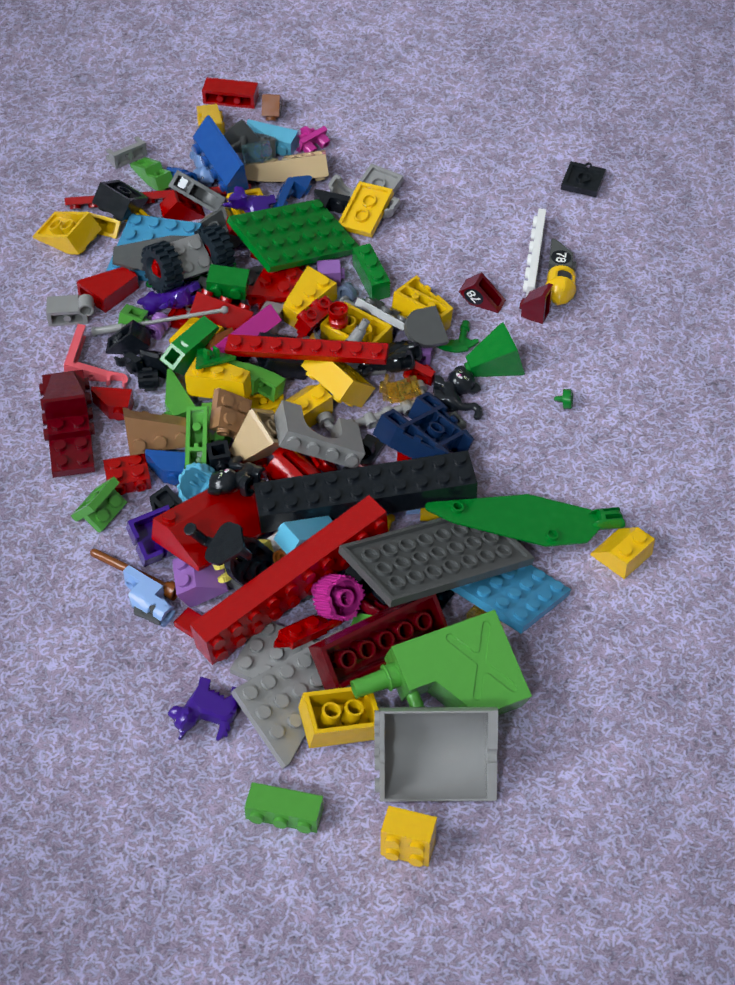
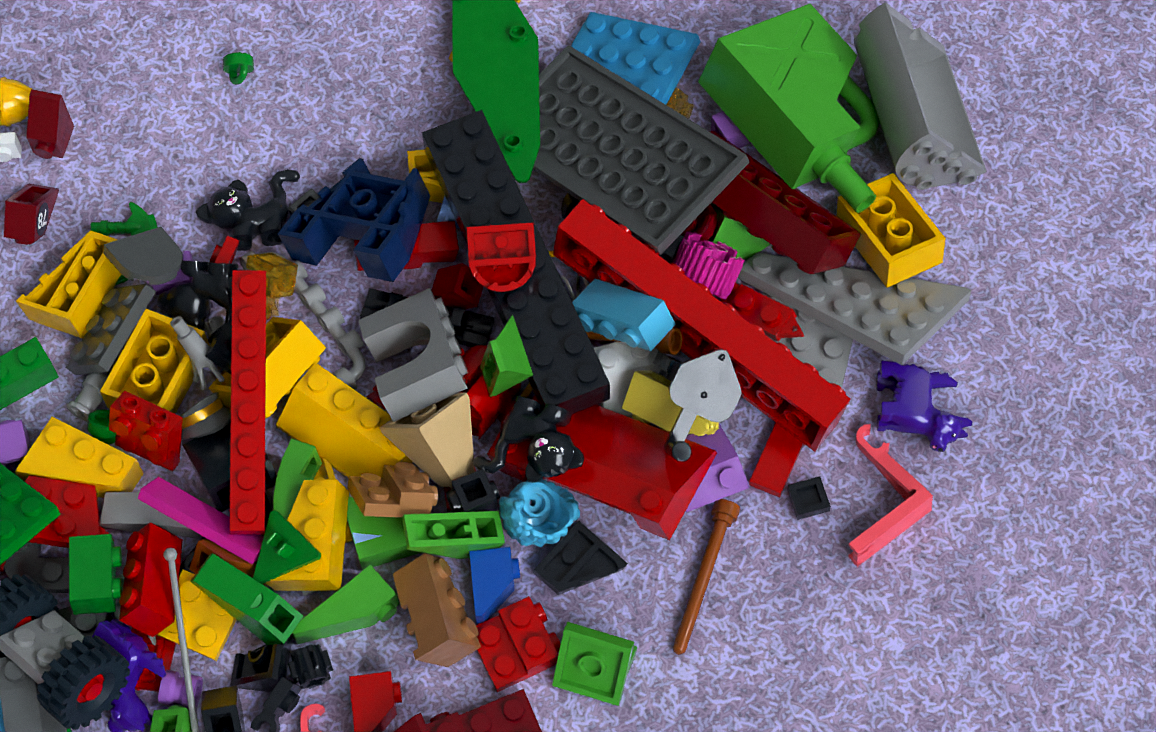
camera: 100 degrees left, 15 degrees up
light blue plate [123,565,176,627] -> none
dark purple piece [126,505,174,567] -> none
bright green brick [244,782,324,833] -> none
red wheel [328,301,348,330] -> none
sand blue tile [337,282,357,301] -> none
yellow brick [380,805,437,867] -> none
green slope [464,322,525,377] -> none
none -> red slope [466,223,536,292]
none -> bright green slope [480,315,533,397]
none -> black plate [787,476,831,520]
none -> coral hinge [848,424,933,567]

